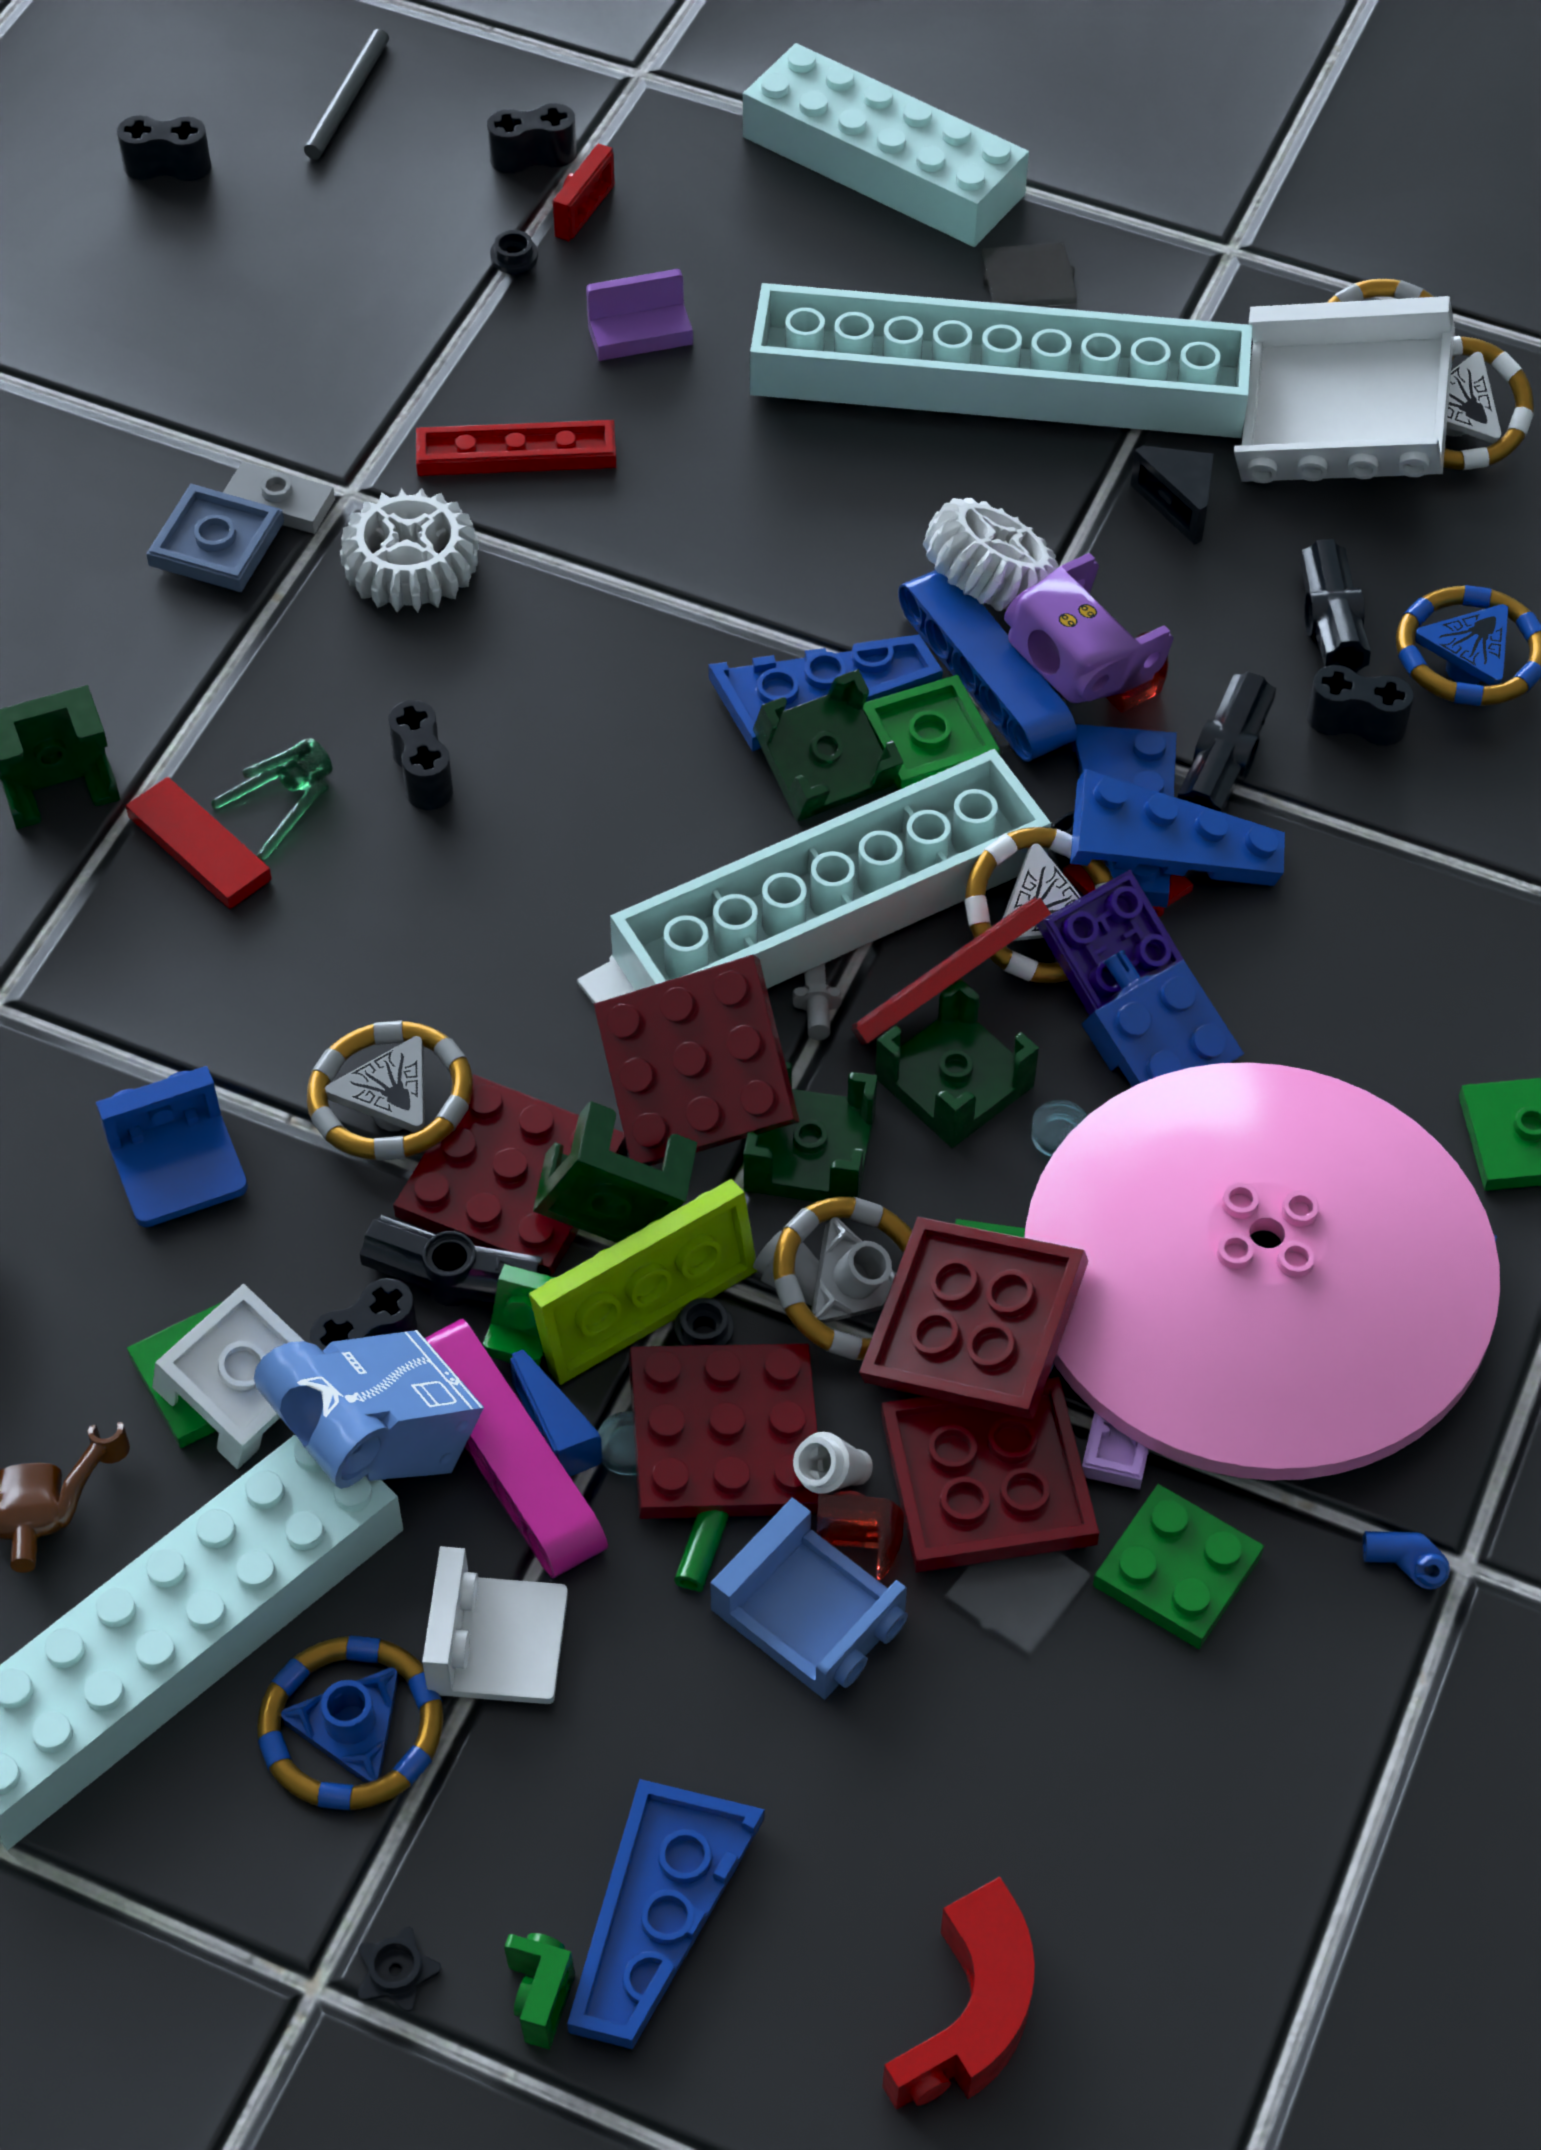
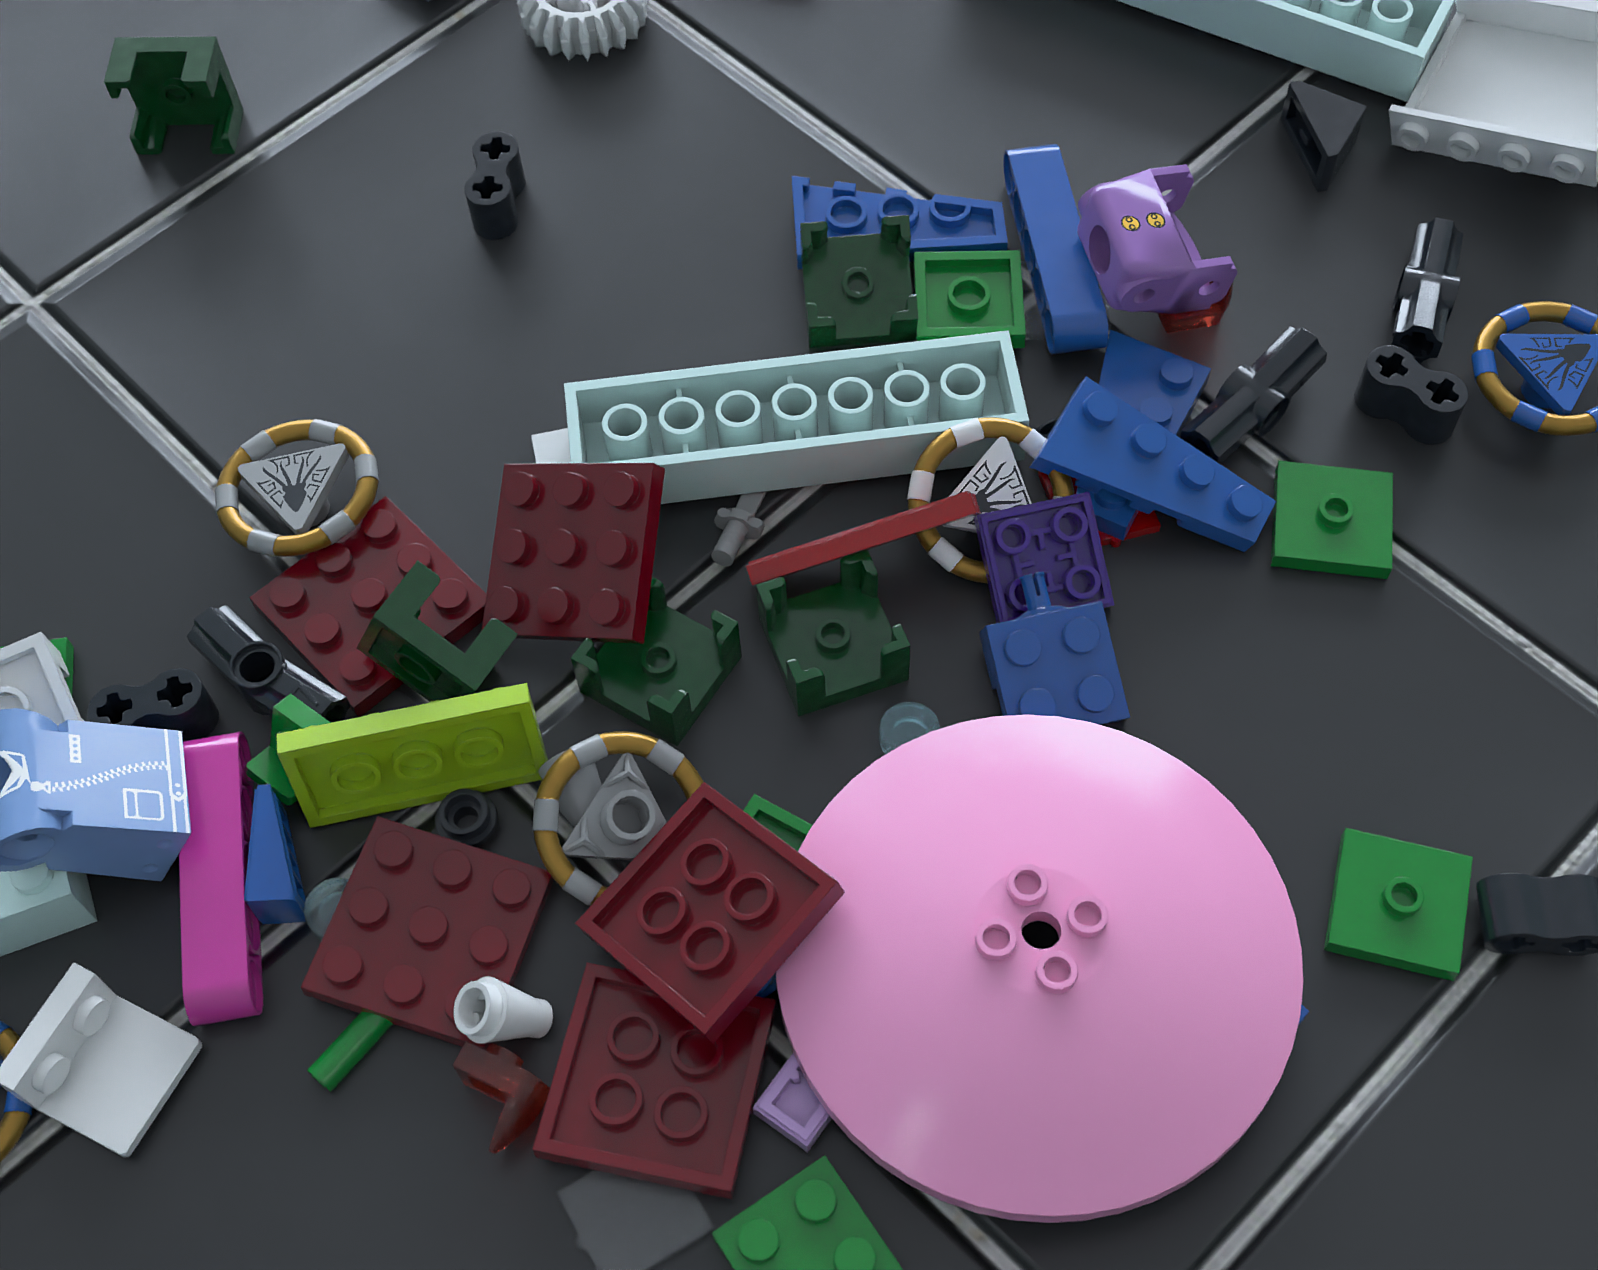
camera: 25 degrees right, 5 degrees up
blue bracket [96,1066,248,1227] -> none
red tile [125,776,272,909] -> none
clear green plant [211,738,333,861] -> none
medium blue panel [710,1497,908,1700] -> none
white gear [923,498,1059,611] -> none
none -> green plate [1271,460,1393,579]

